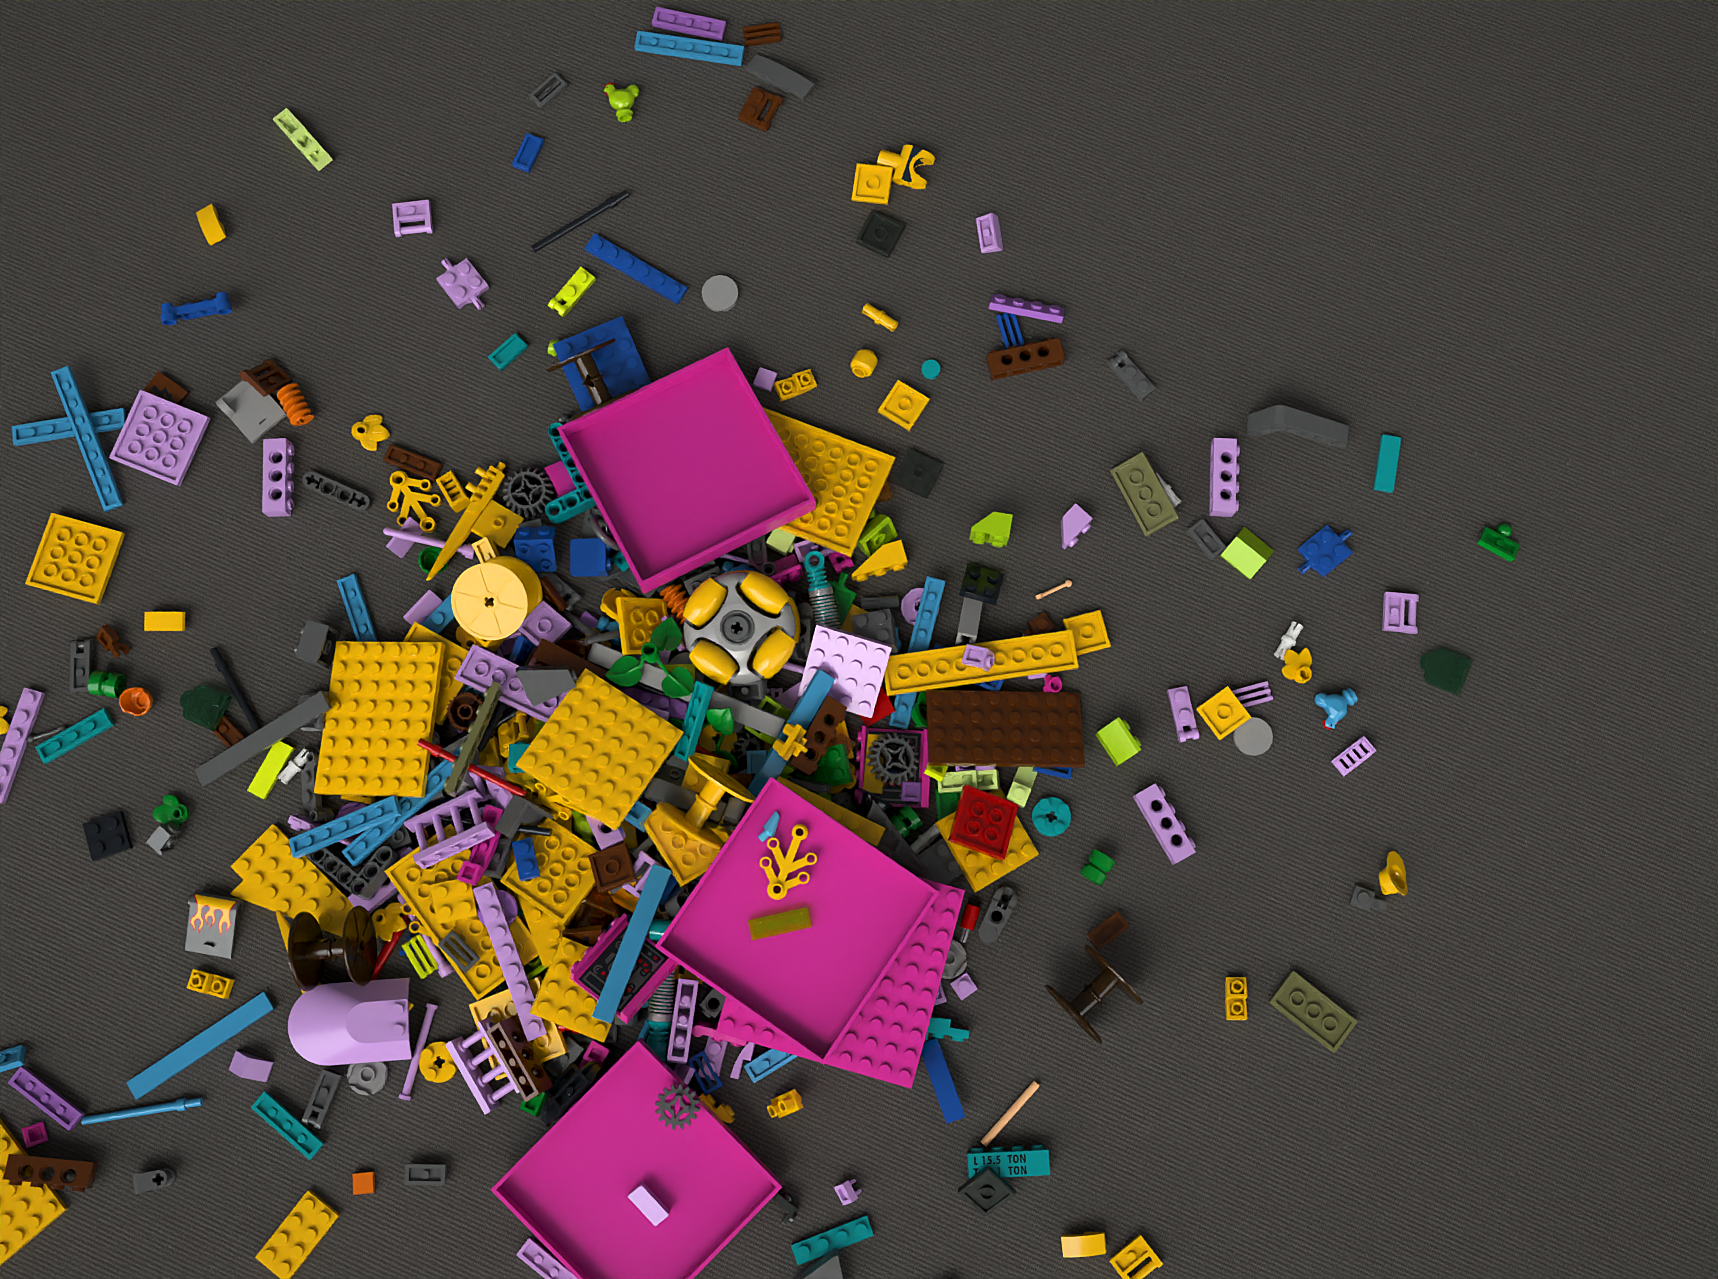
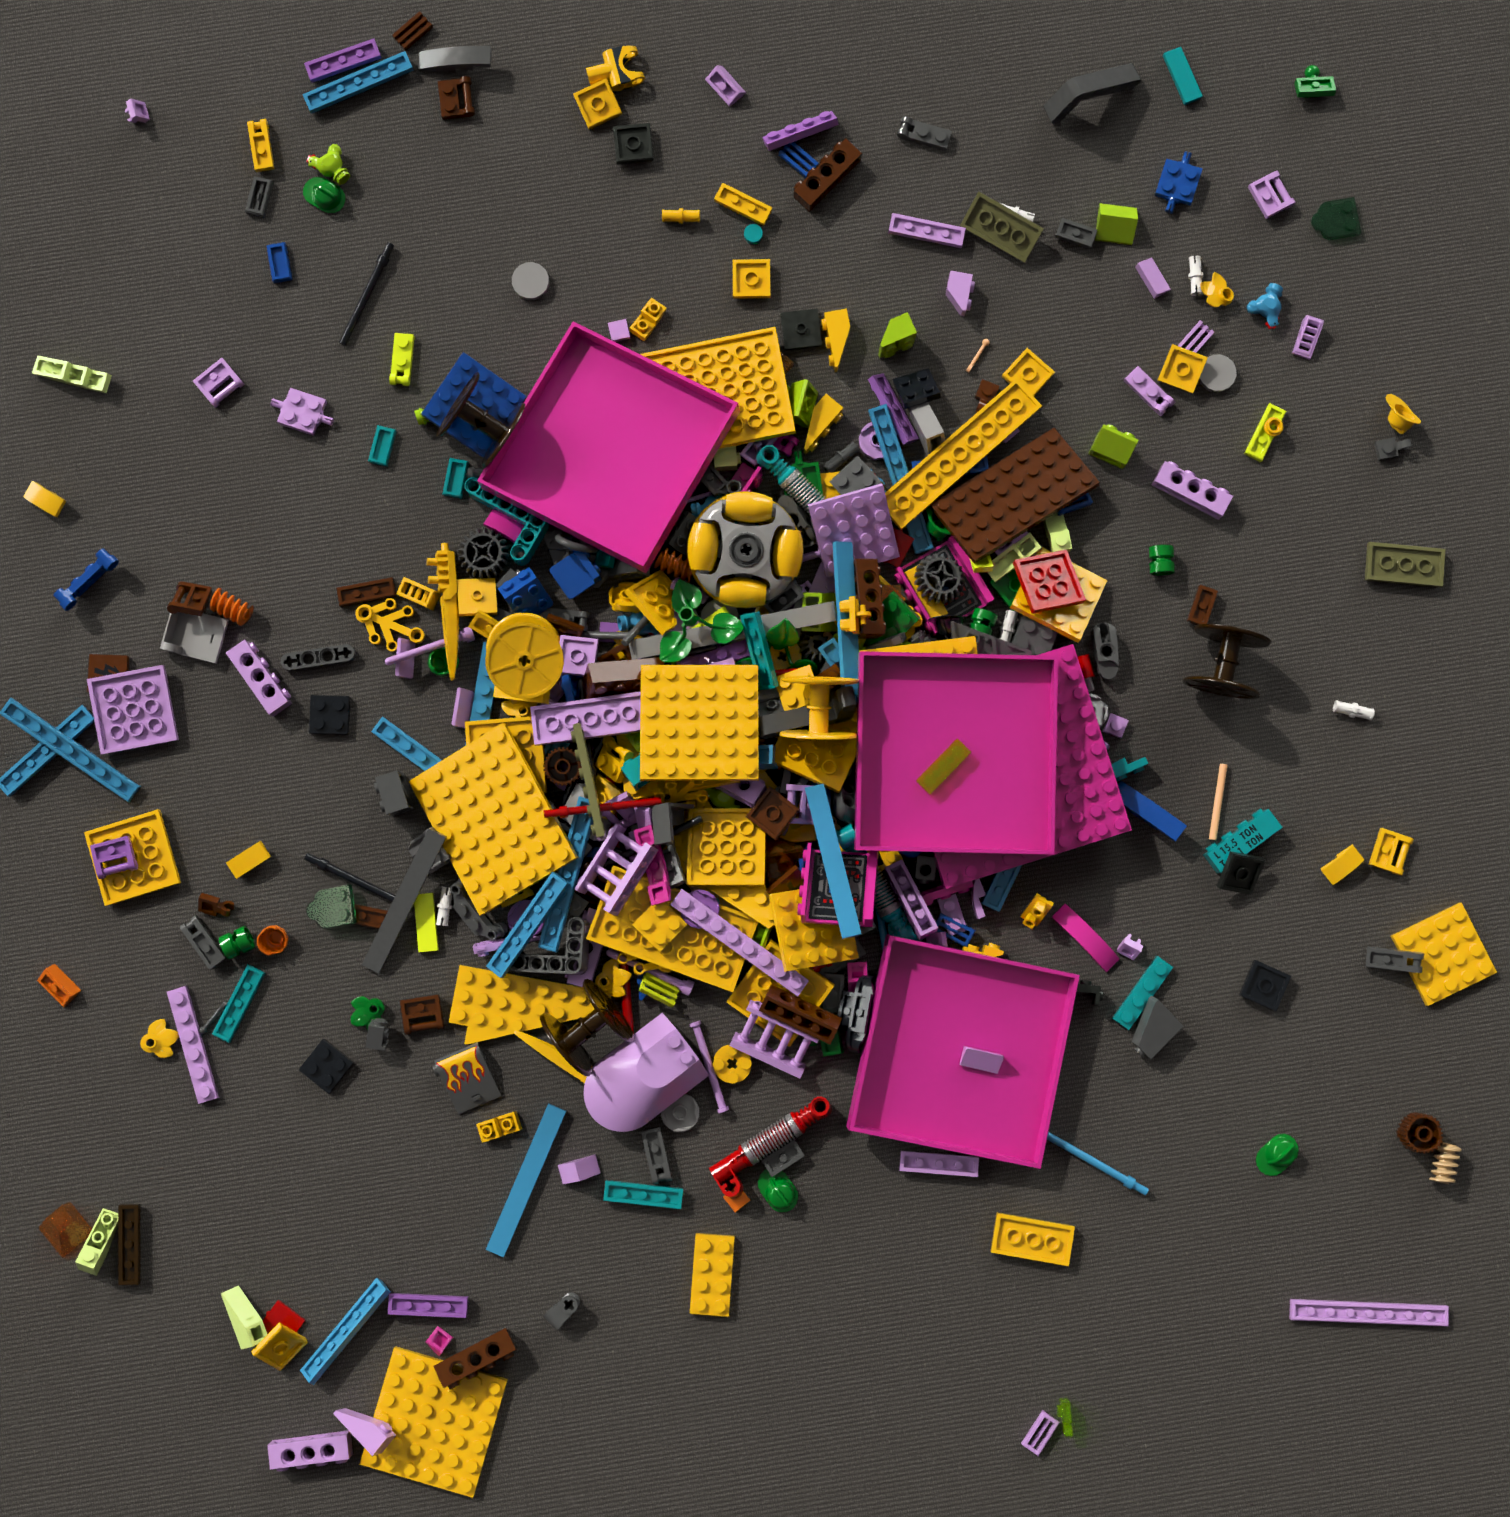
camera: 35 degrees left, 5 degrees up
dark azure bar [82,1097,203,1125] -> none
yellow plate [351,415,390,451] -> none
dark grey tile [437,930,481,973] -> none
blue plate [512,837,541,882] -> none
dark grey slope [515,665,579,707] -> none
blue plate [585,233,688,305] -> none
dark grey gear [655,1083,700,1130] -> none
medium azure bar [758,811,780,842] -> none
yellow plant [760,824,817,900] -> none
yellow head [850,349,878,378] -> none
medium lavender tile [901,781,922,802] -> none
lavender bracket [961,644,995,672] -> none
teal plate [1031,797,1071,837] -> none
dark pink plate [1043,675,1062,693] -> none
lavender brick [1209,438,1240,517] -> none
yellow slope [1225,977,1248,1020] -> none
none -> medium lavender plate [90,836,138,879]
none -> yellow plate [247,119,275,172]
none -> green piece [303,177,345,213]
none -> black plate [309,695,350,735]
none -> reddish brown plate [400,994,444,1035]
none -> teal tile [442,458,469,499]
none -> red piece [709,1097,832,1198]
none -> yellow plate [714,183,772,226]
none -> green piece [758,1169,798,1212]
none -> yellow slope [821,308,850,372]
none -> medium lavender plate [868,373,919,445]
none -> lavender plate [888,213,966,248]
none -> dark pink slope [1052,904,1120,972]
none -> lavender slope [1135,258,1171,299]
none -> neon yellow tile [1244,403,1287,462]
none -> yellow plate [1264,417,1283,437]
none -> white pin [1333,700,1375,720]

